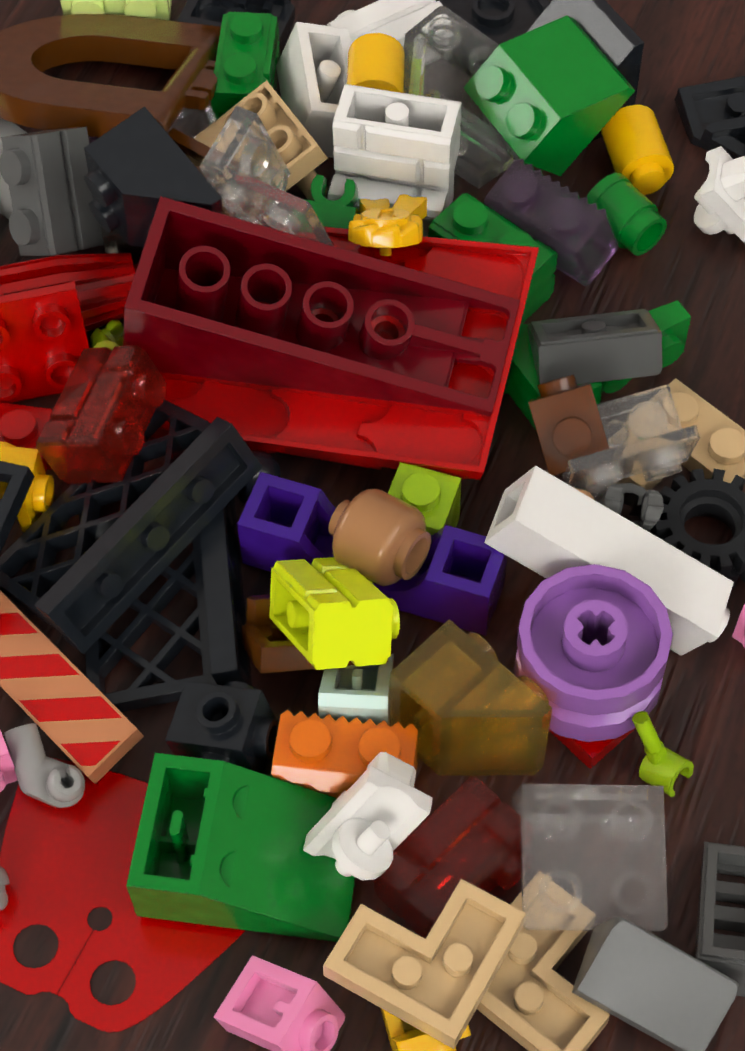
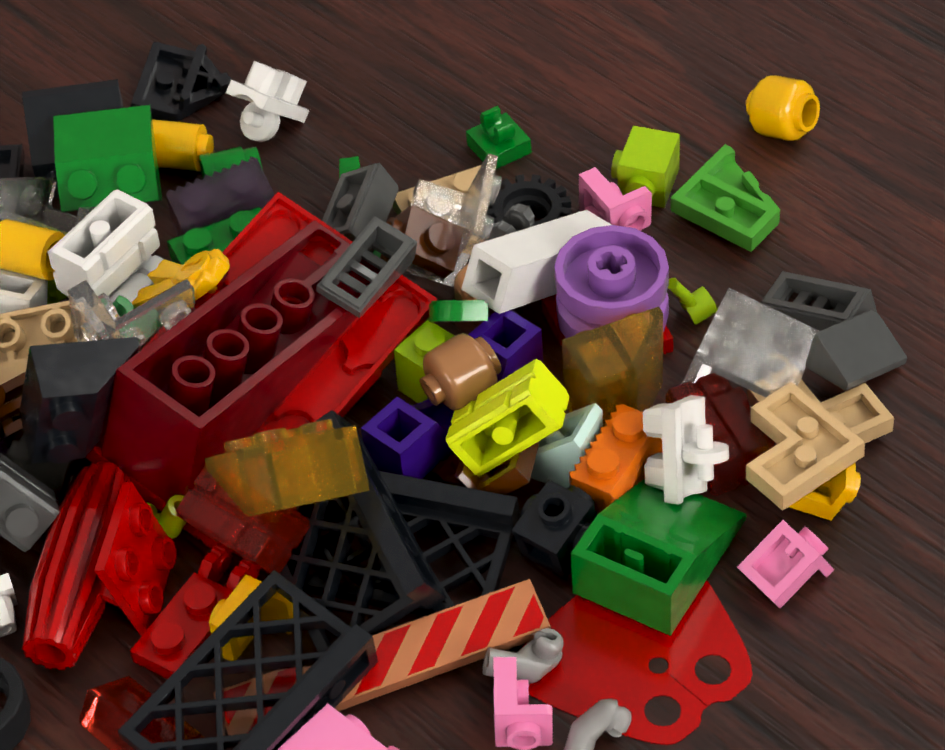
camera: 65 degrees left, 10 degrees down
none -> clear yellow slope [205,419,370,517]
none -> dark grey slope [316,216,417,318]
none -> green tile [429,300,488,322]

